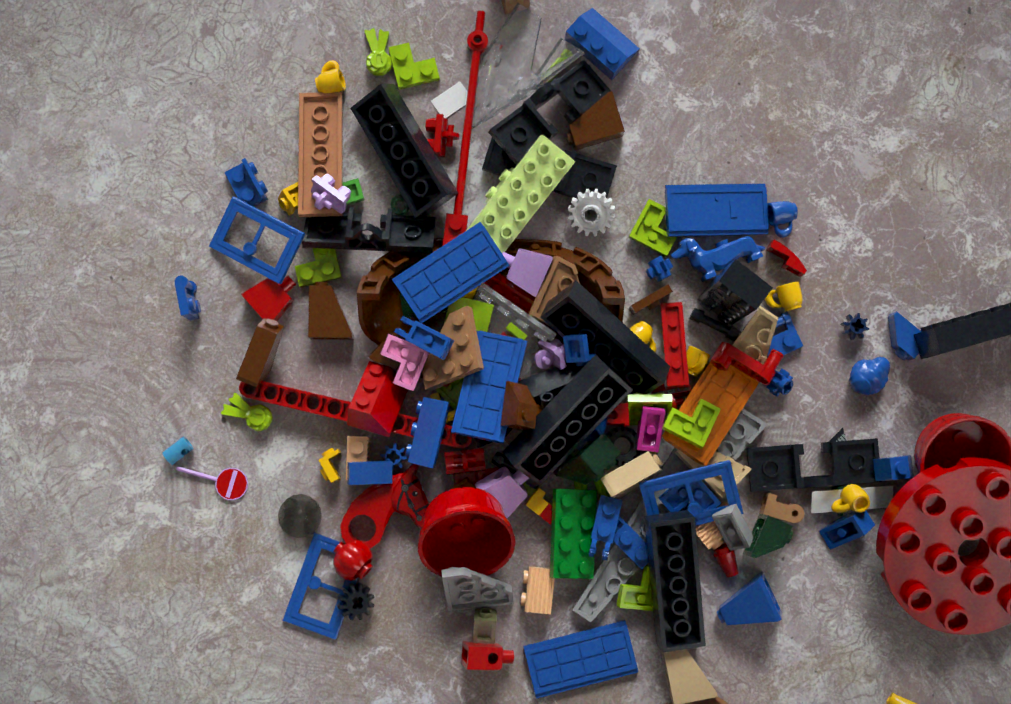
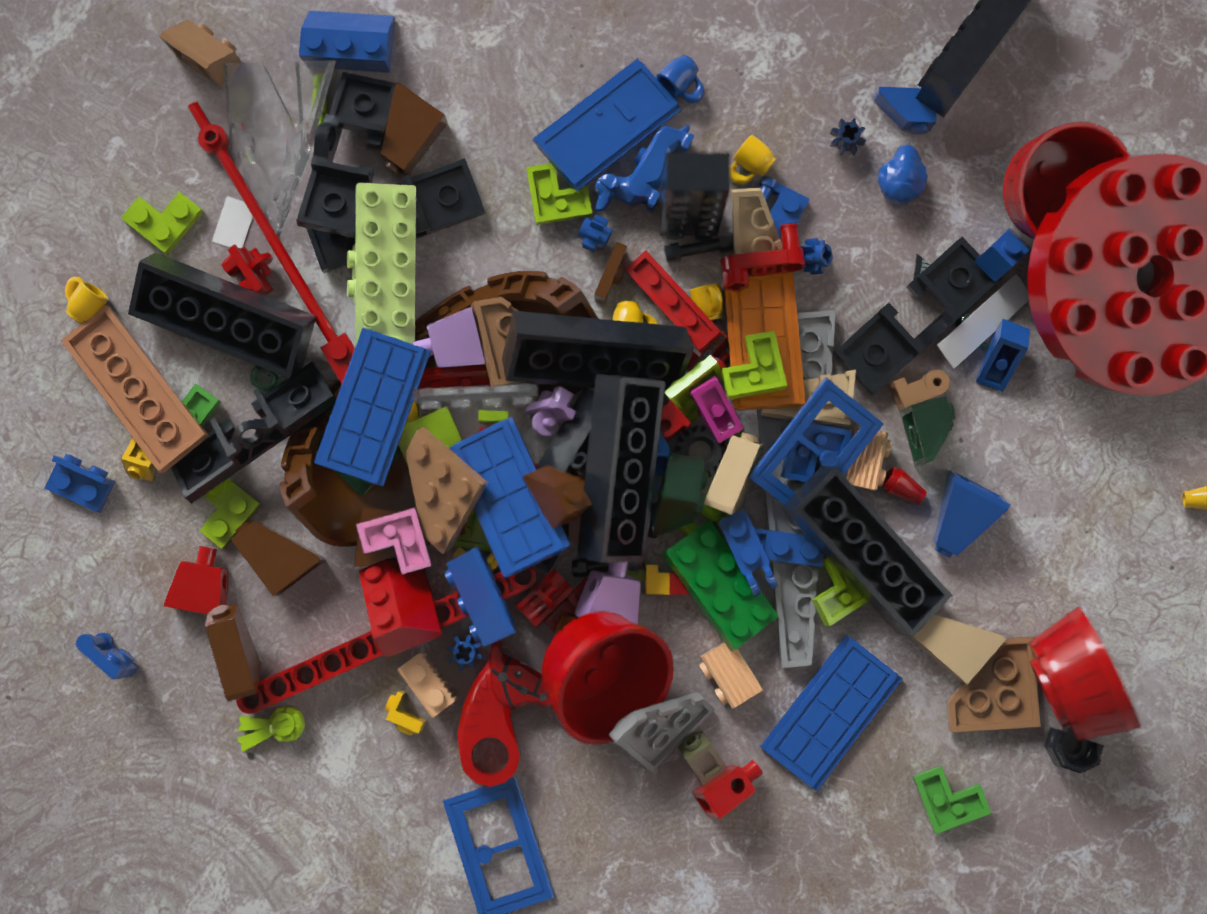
camera: 30 degrees left, 0 degrees up
dark azure piece [162,436,194,465] -> none
piece [176,466,248,500] -> none
blue door [209,196,305,284] -> none
clear smoke plate [278,494,322,538] -> none
lavender hips [311,173,351,214] -> none
red plant [333,540,373,581] -> none
black gear [337,582,374,621] -> none
blue tile [347,461,393,485] -> none
lime piece [364,28,392,76] -> none
blue hinge [394,316,455,360] -> none
blue bracket [563,334,596,366] -> none
white gear [568,189,615,236] -> none
light grey slope [712,504,753,551] -> none
red slope [766,239,807,277] -> none
yellow piece [831,484,870,513] -> none

